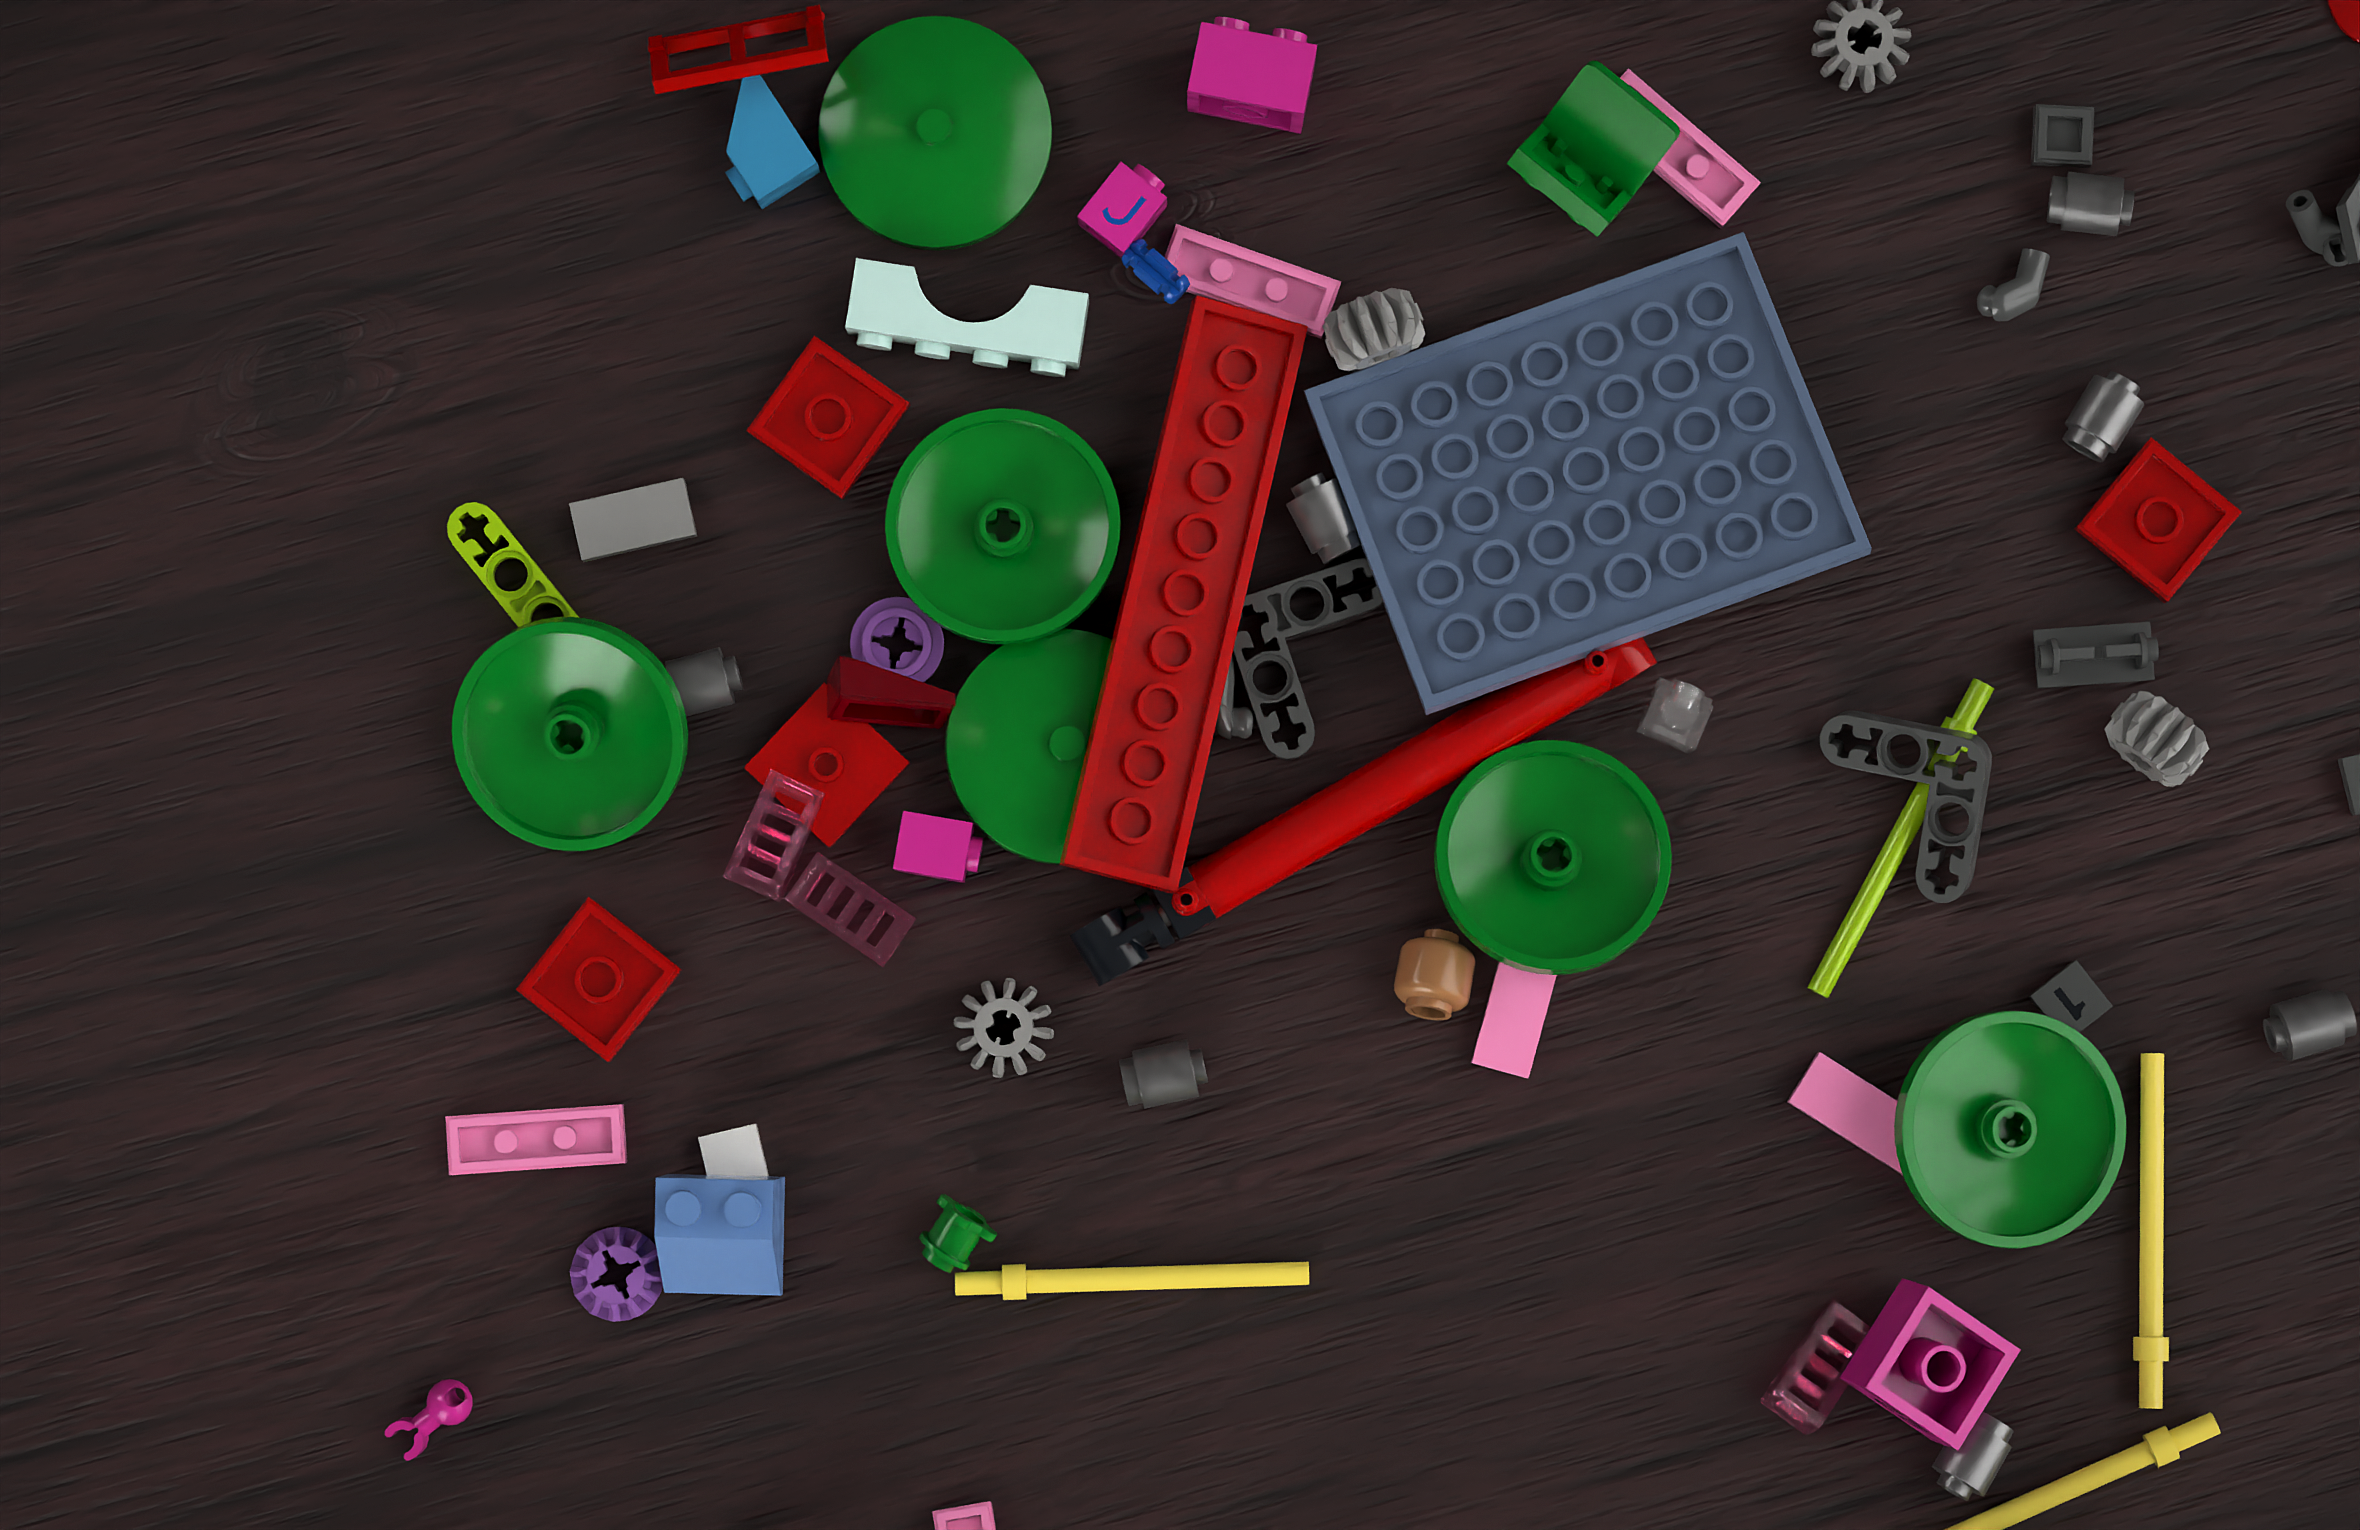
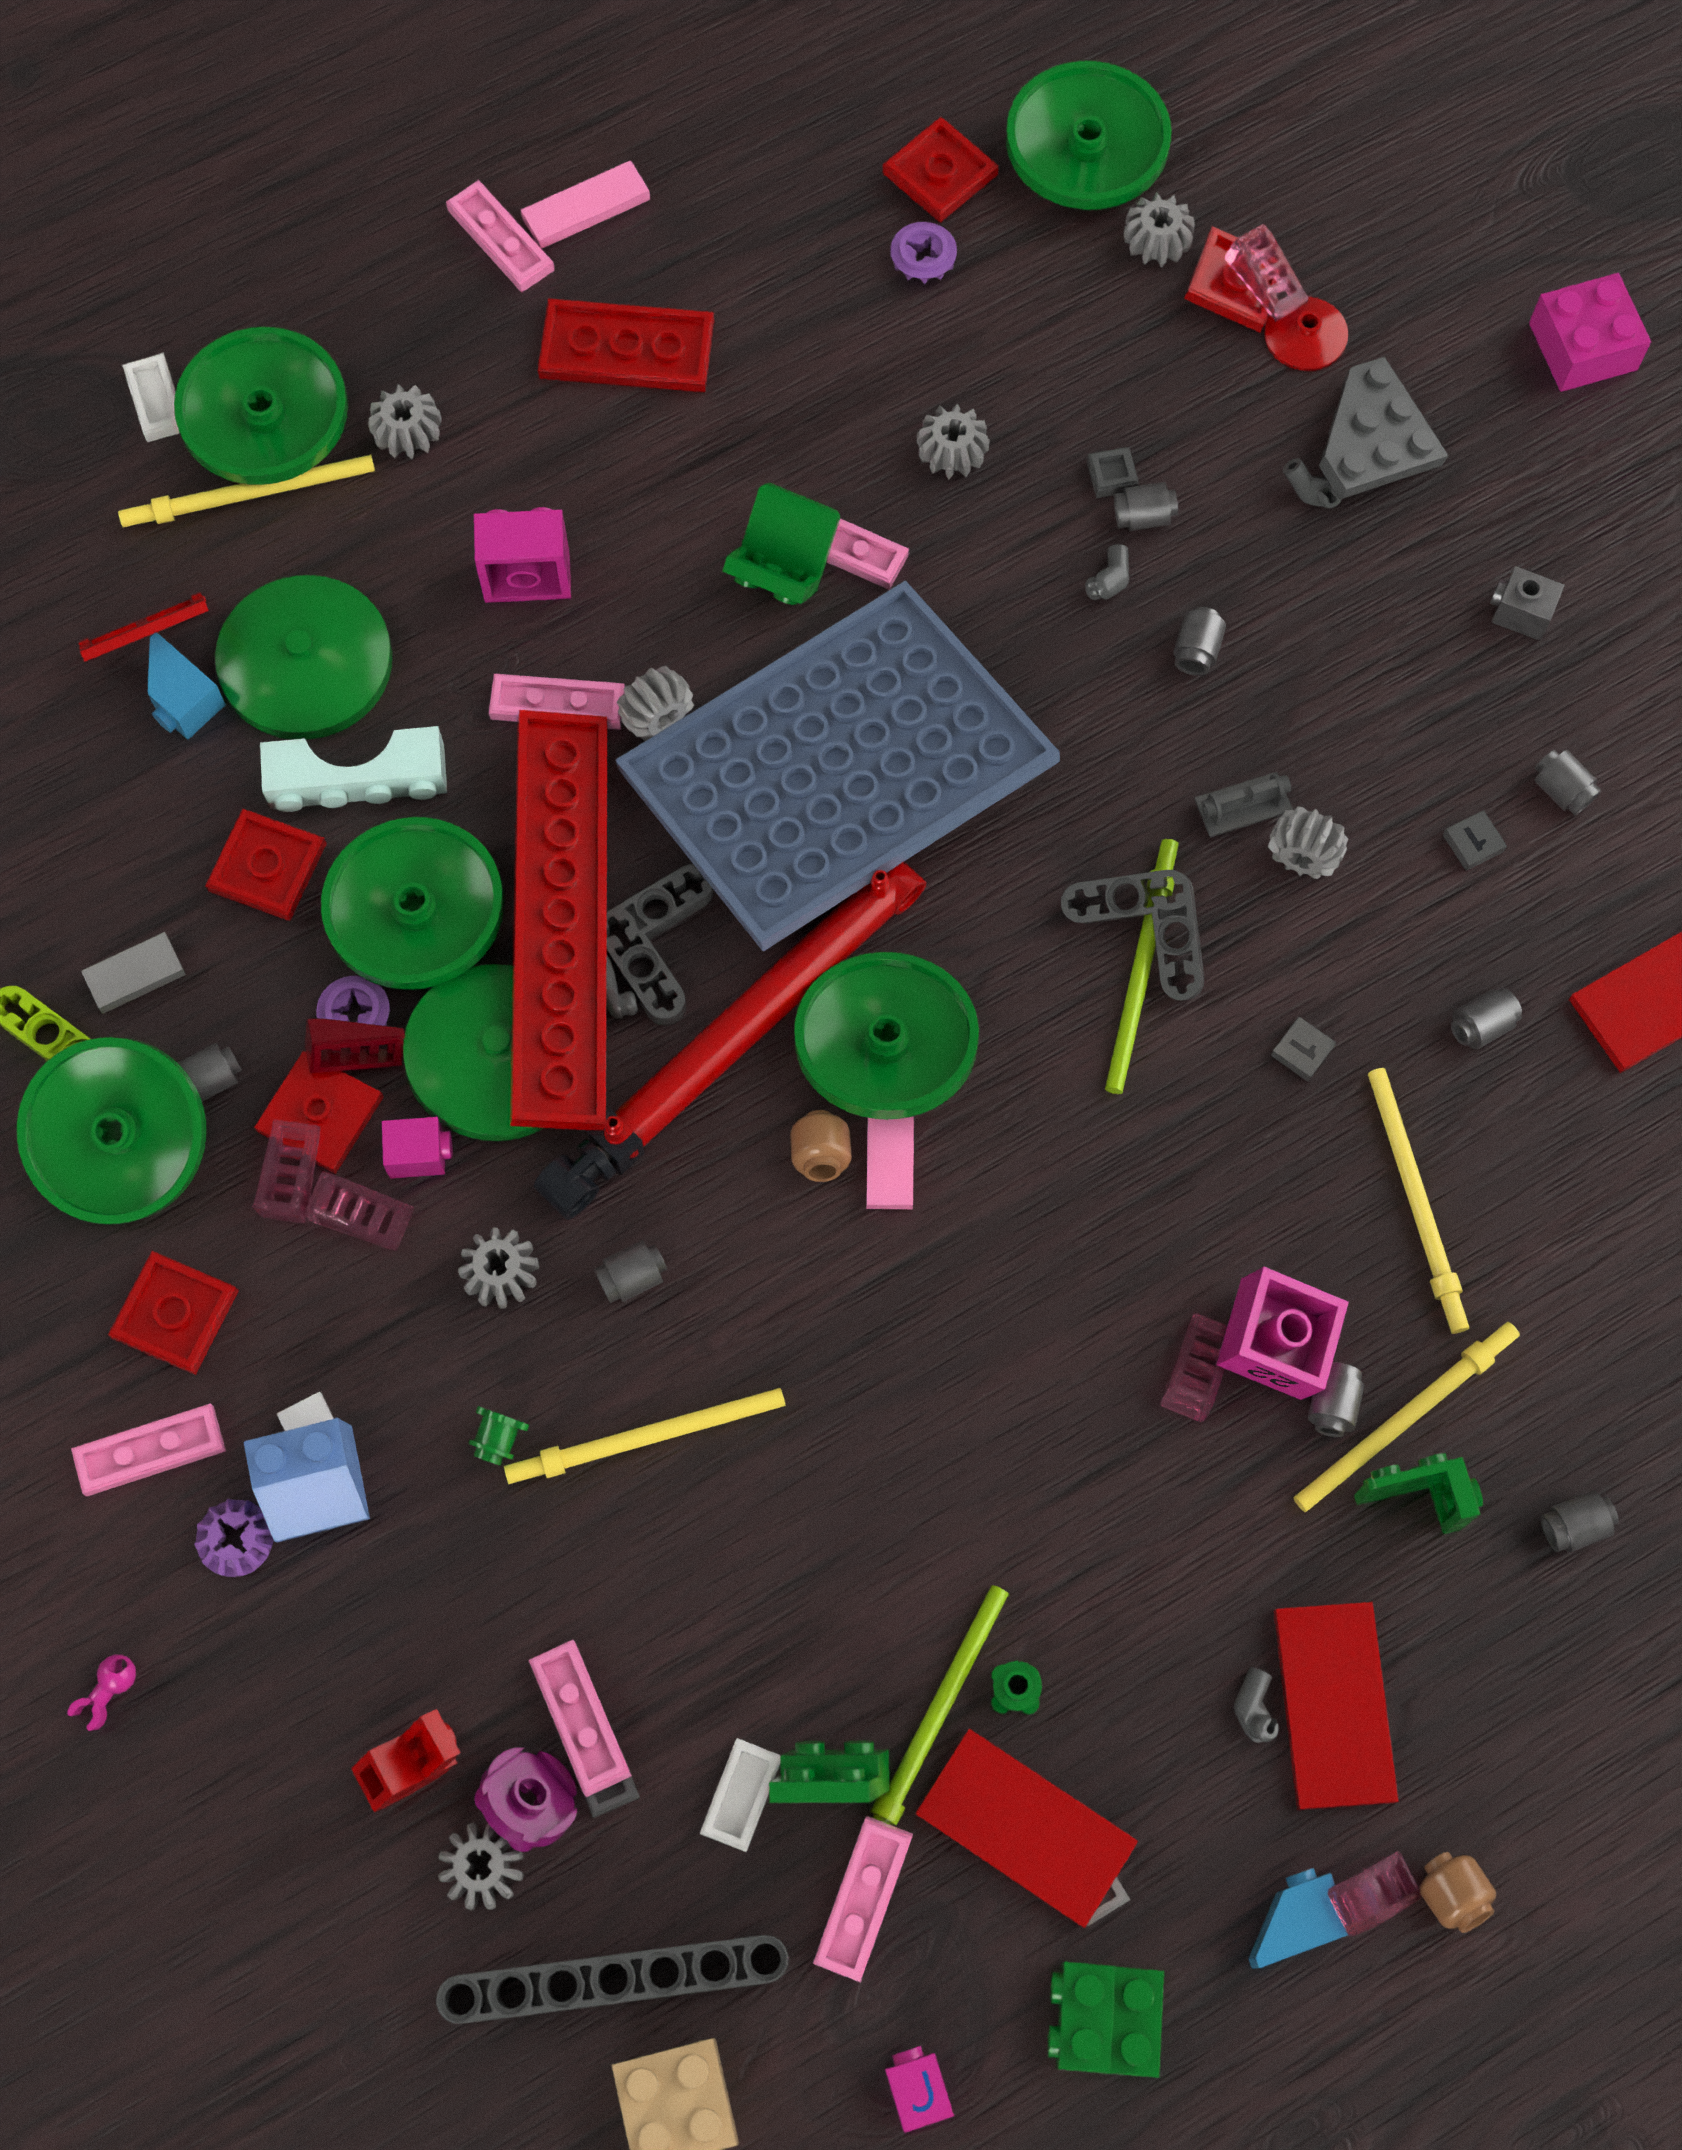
camera: 15 degrees left, 15 degrees down
dark pink brick [1077,162,1167,258] -> none
blue piece [1121,238,1190,304] -> none
flat silver brick [1286,473,1361,564] -> none
clear brick [1636,677,1714,754] -> none
bright pink tile [1787,1052,1903,1175] -> none
green dish [1894,1010,2126,1248] -> none
red plate [2074,437,2242,603] -> none

